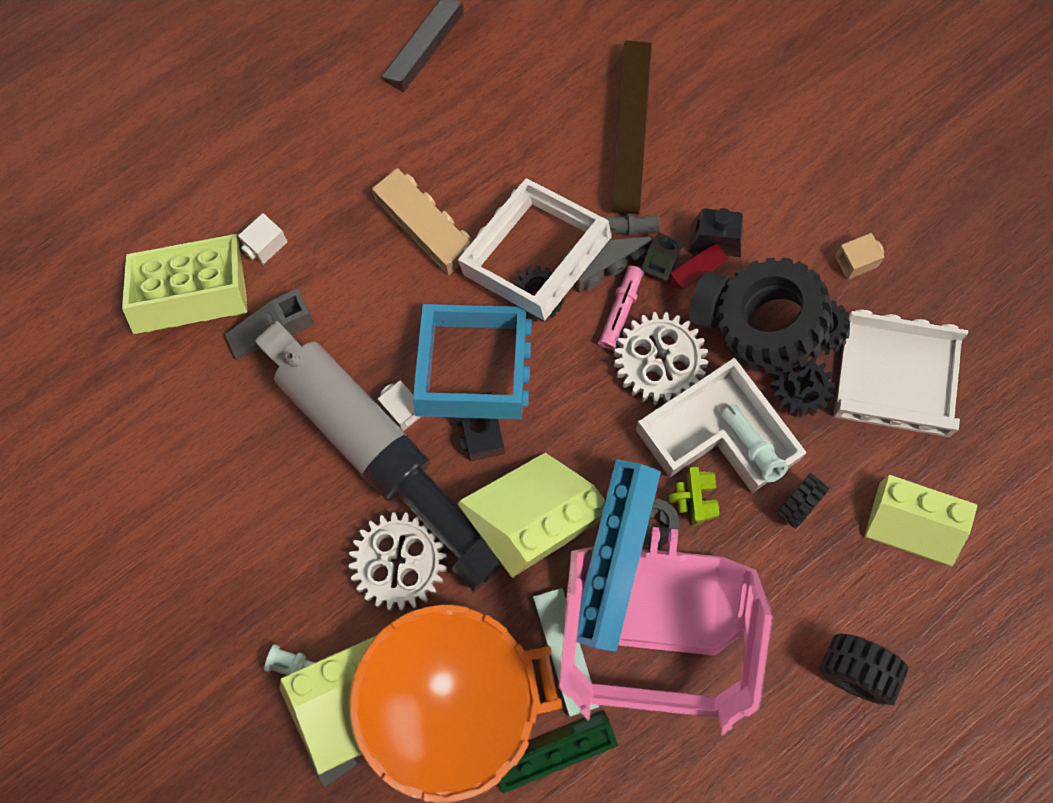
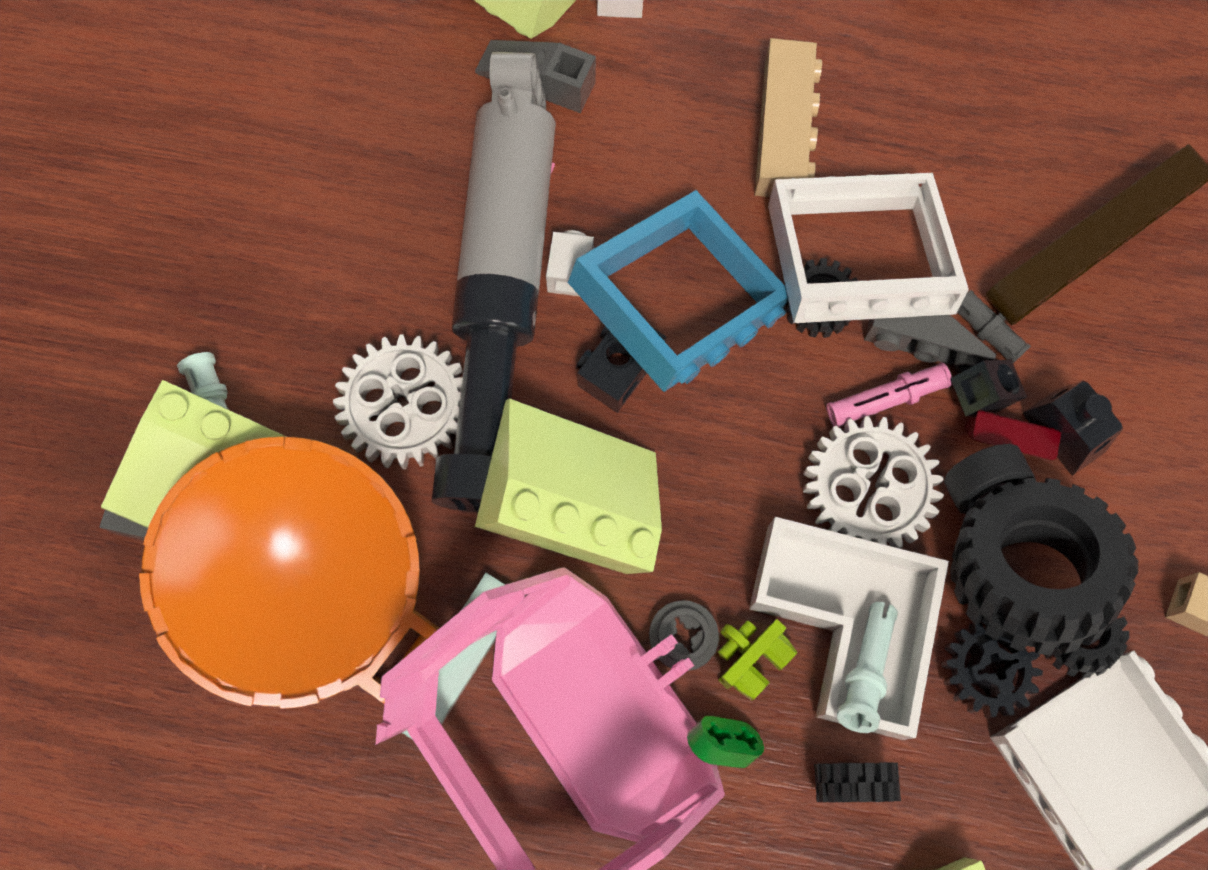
camera: 45 degrees right, 0 degrees up
dark green slope [499,710,618,794] -> none
dark azure brick [576,459,661,652] -> none
none -> green beam [687,716,764,768]

